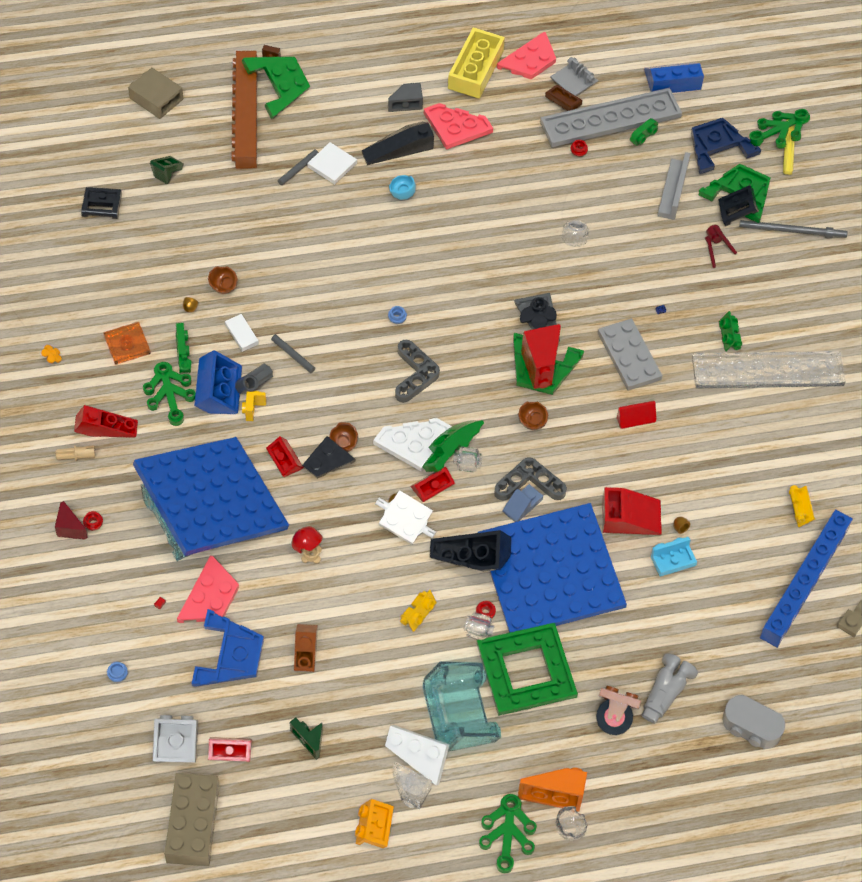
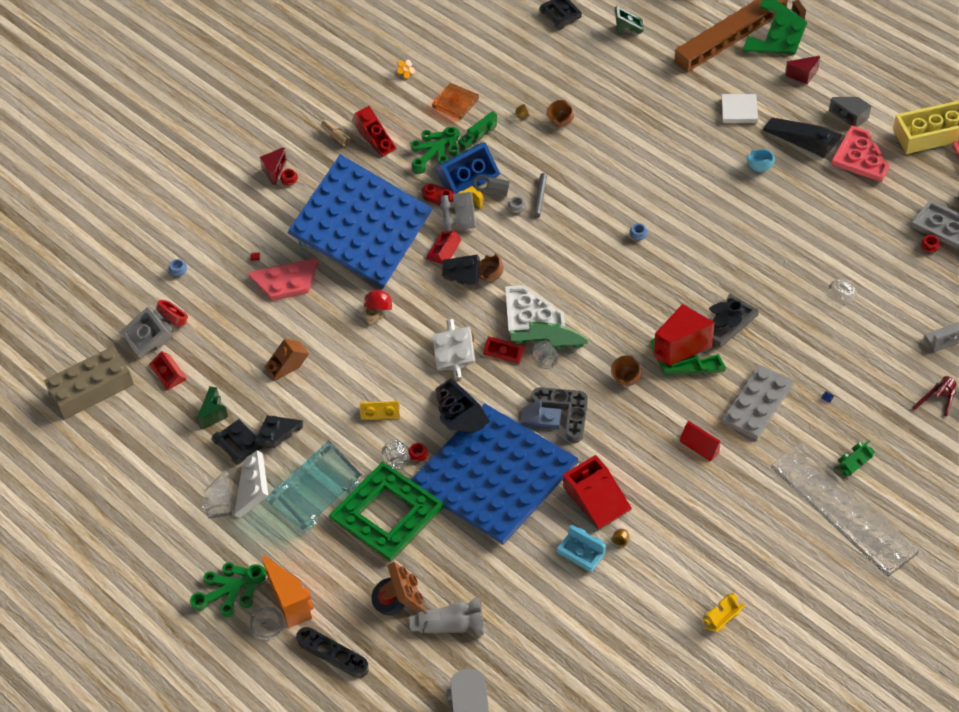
camera: 60 degrees right, 5 degrees down
blue wing [192,609,264,687] -> none
white tile [225,314,259,352] -> none
dark grey bar [278,149,319,185] -> none
light orange bracket [355,799,394,849] -> none
dark grey beam [395,339,440,403] -> none
blue brick [760,509,853,648] -> none
none -> red plate [156,300,188,327]
none -> black plate [211,419,263,465]
none -> black wing [255,415,303,448]
none -> black beam [296,627,369,678]
none -> red plate [422,183,455,206]
none -> light grey plate [440,192,477,231]
none -> light grey plate [508,196,526,213]
none -> dark red slope [785,55,820,85]

